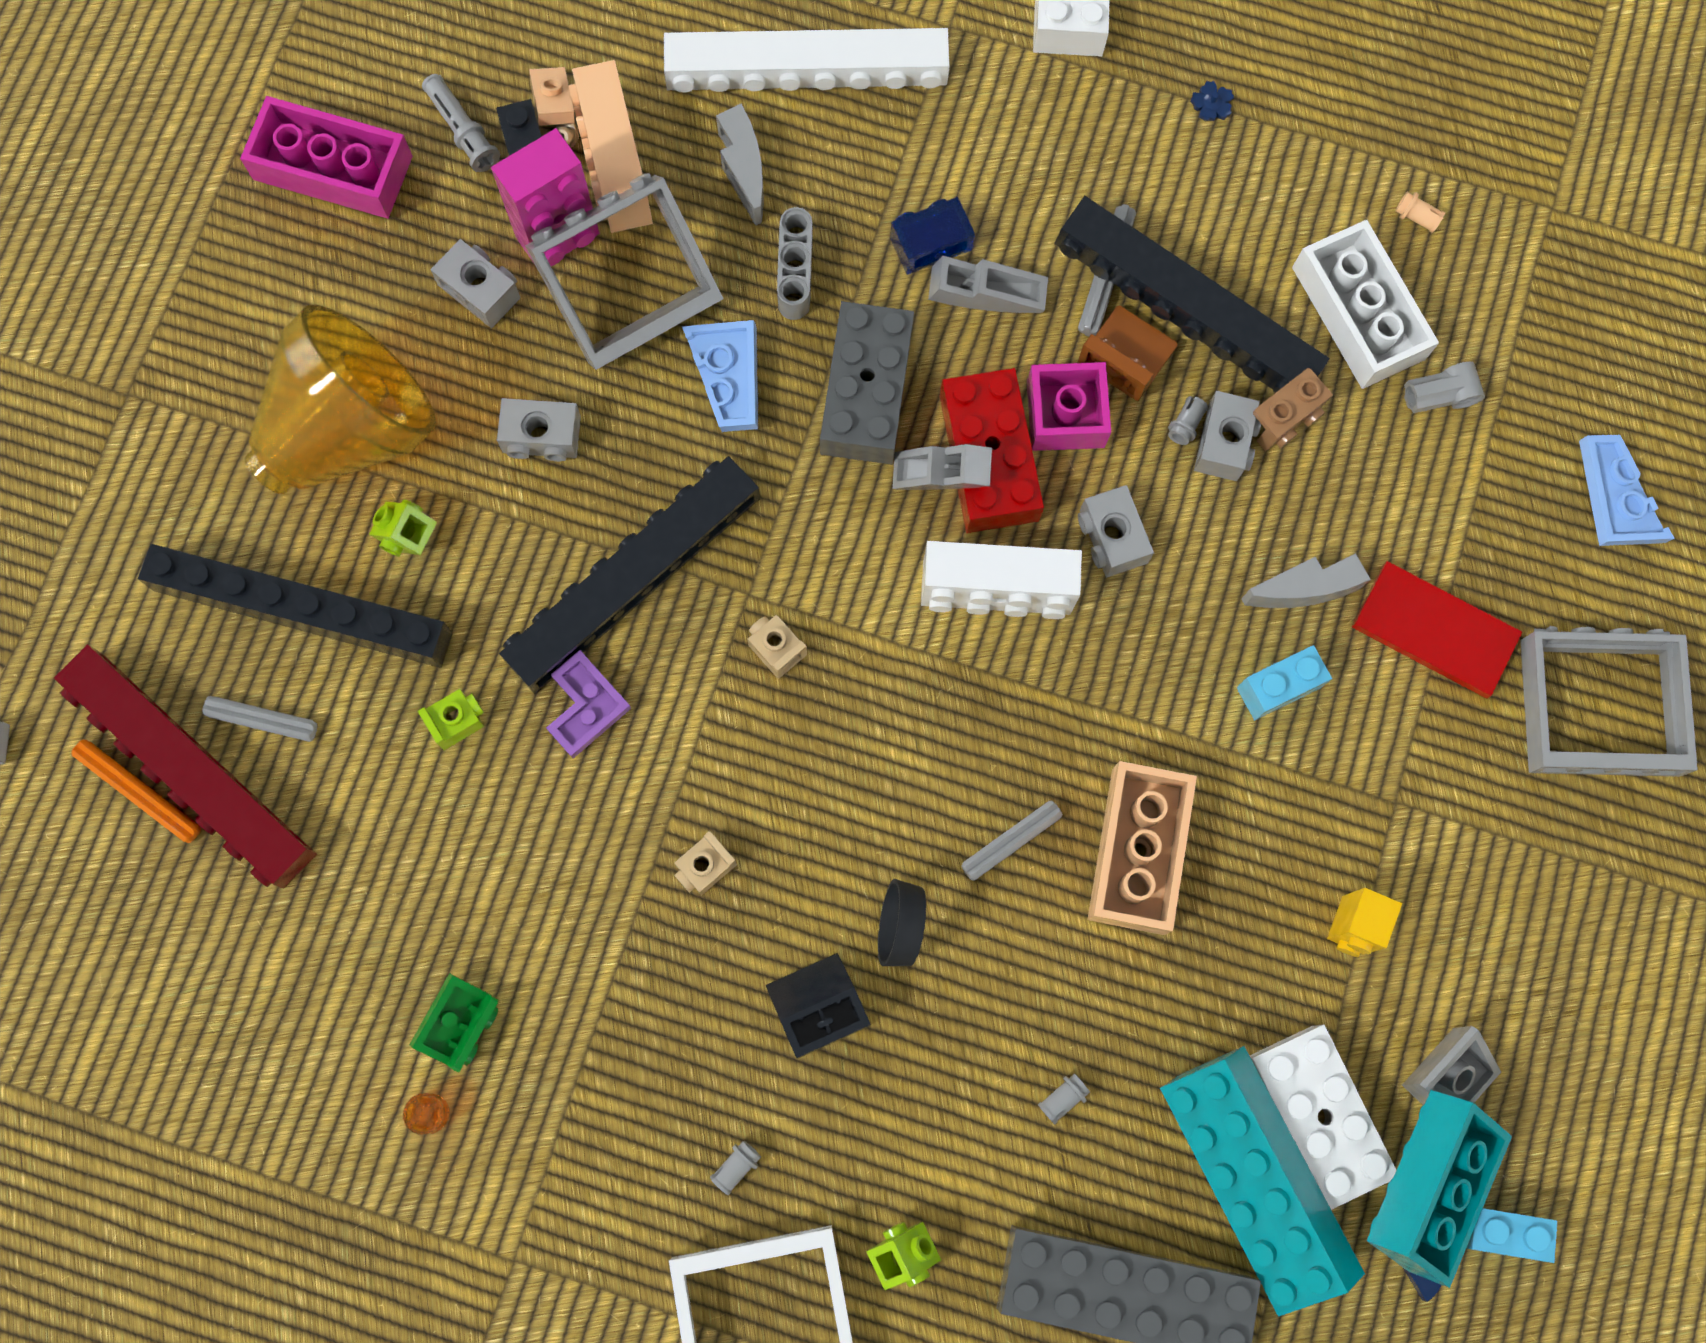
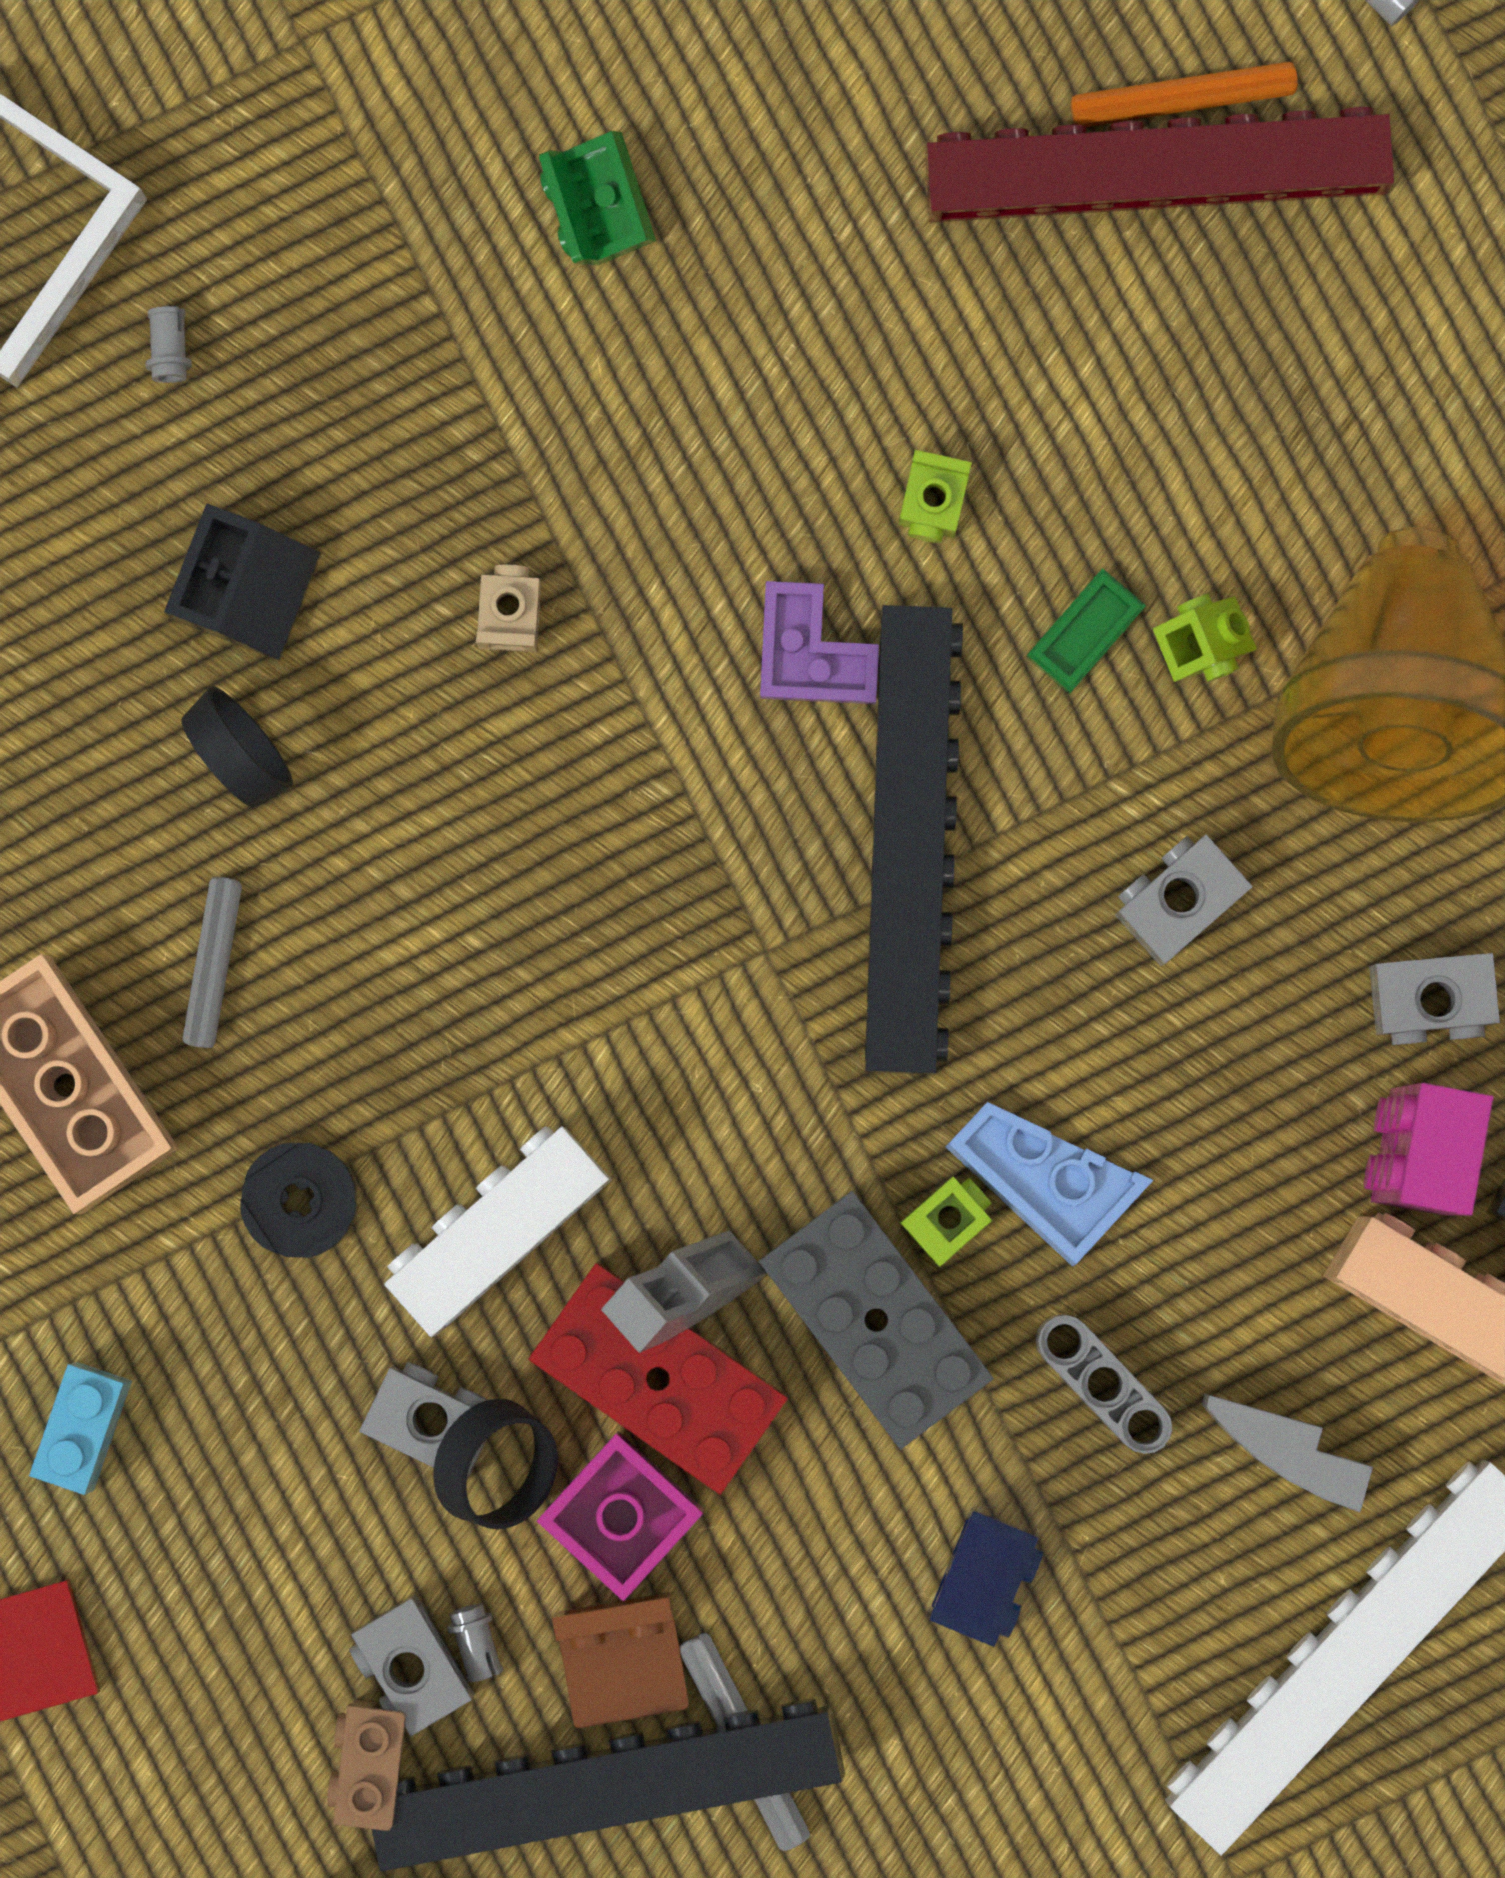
camera: 140 degrees right, 10 degrees up
black brick [137,543,453,668] -> none
light grey axle [202,696,318,742] -> none
clear orange wheel [403,1093,450,1135] -> none
light grey window [525,173,723,370] -> none
tan brick [748,615,807,679] -> none
light grey slope [928,256,1048,313] -> none
light grey slope [1242,553,1371,608] -> none
none -> black plate [240,1143,358,1258]
none -> black tyre [433,1399,558,1529]
none -> lime brick [899,1176,992,1267]
none -> green tile [1026,568,1146,695]

